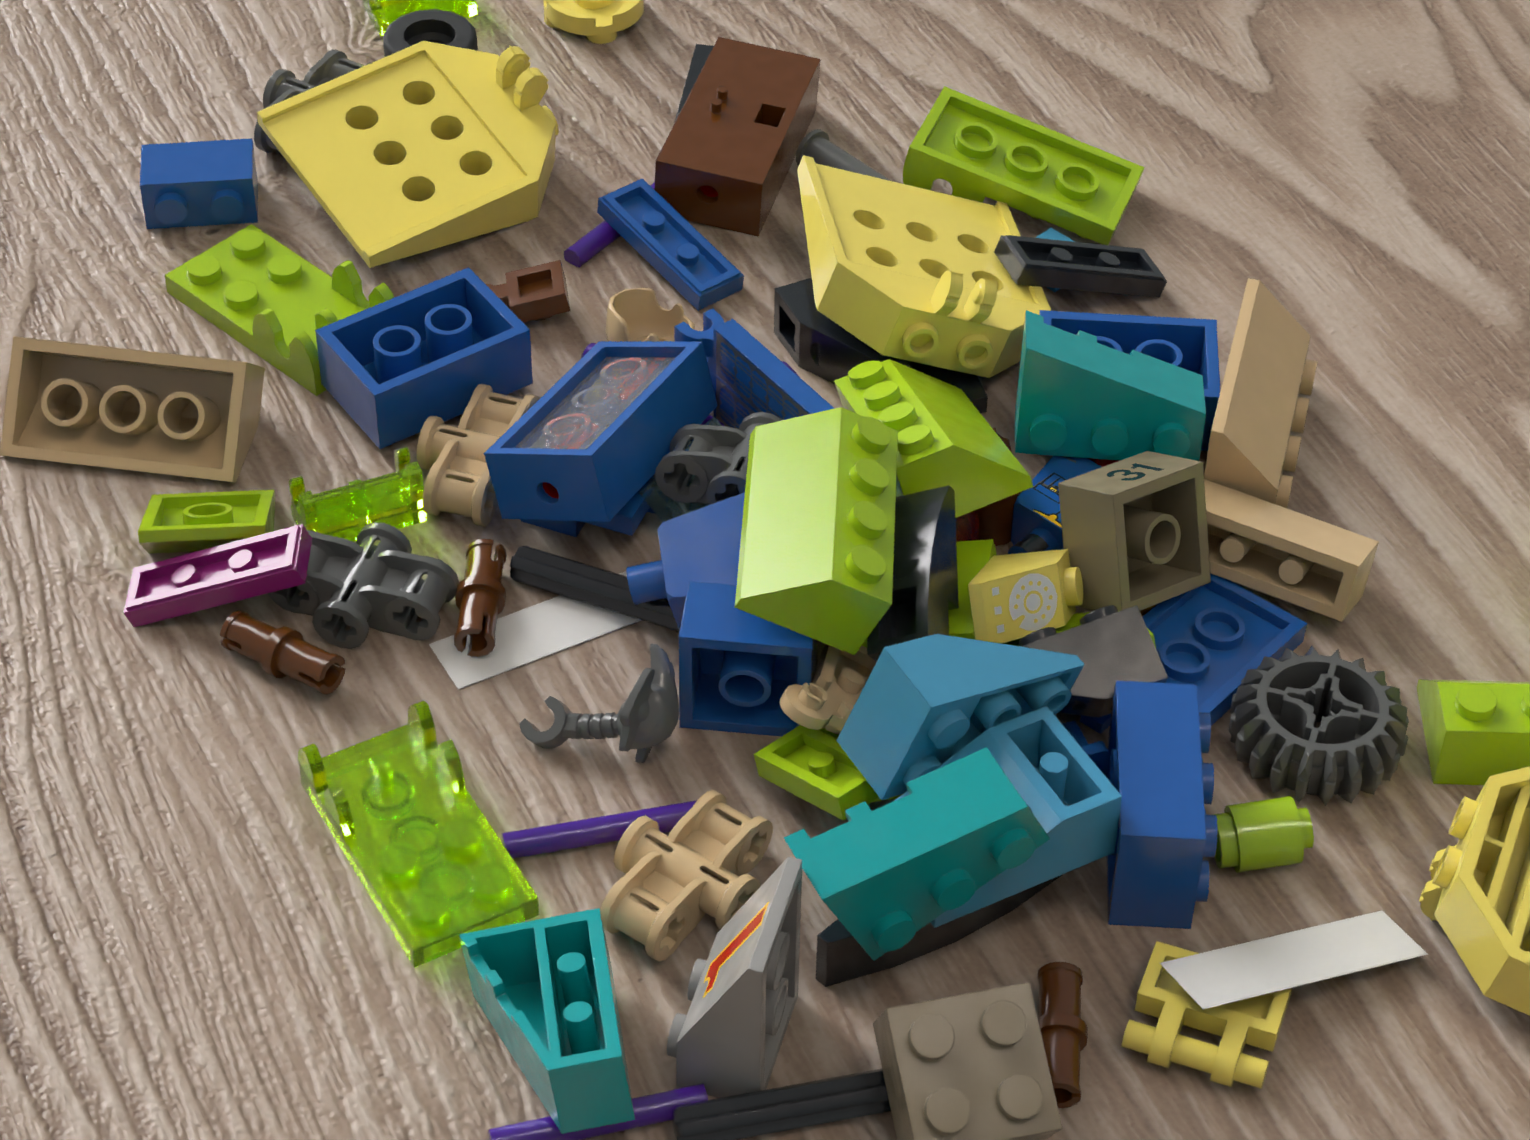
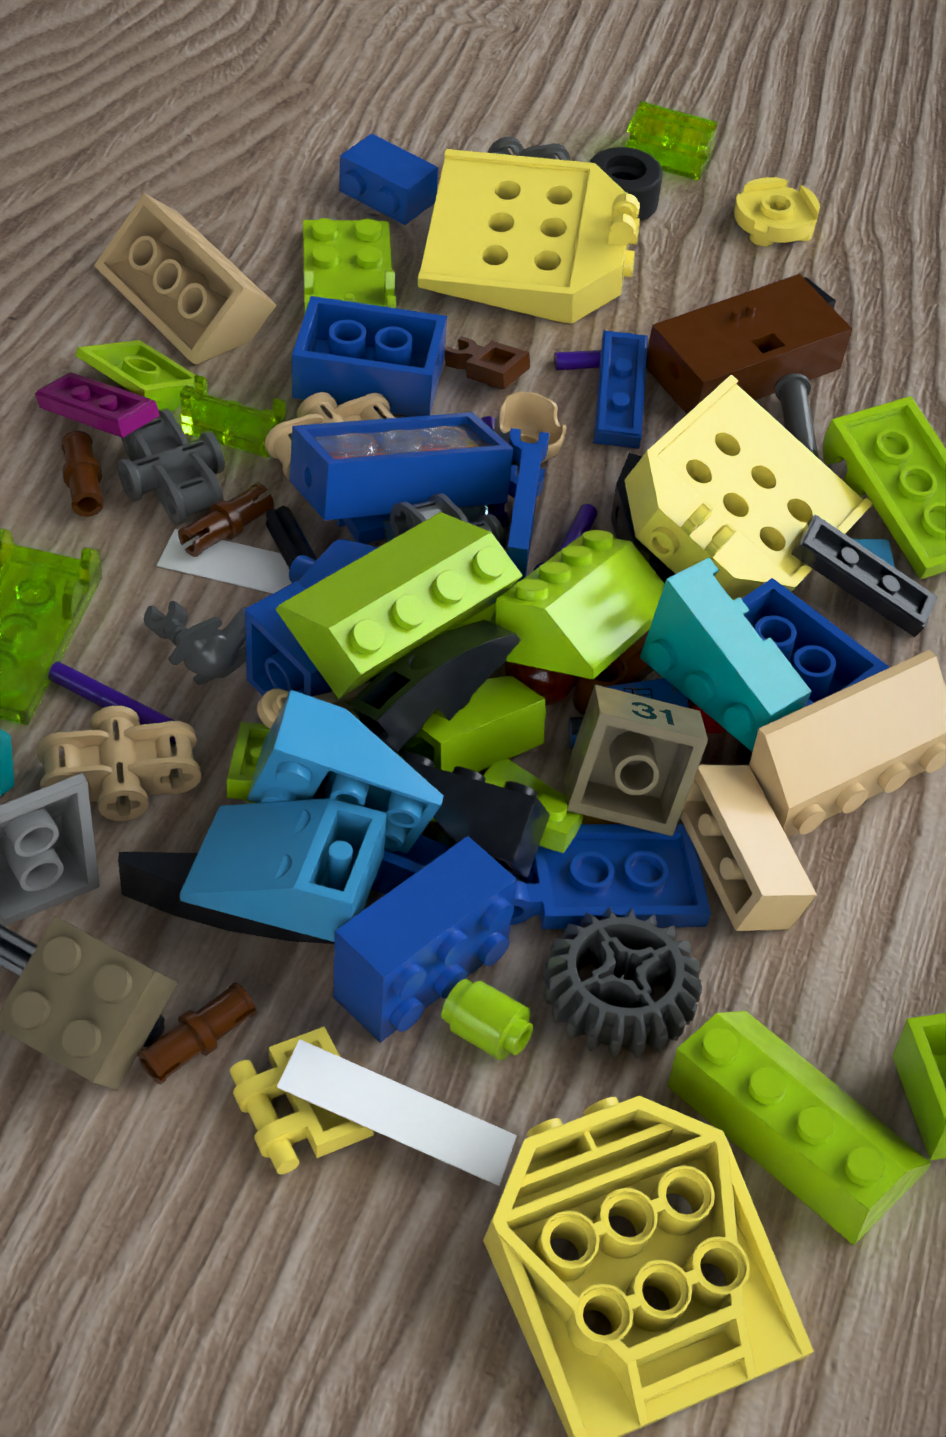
camera: 40 degrees right, 5 degrees up
teal wedge [784,747,1050,961] -> none
light yellow slope [968,549,1083,644] -> none

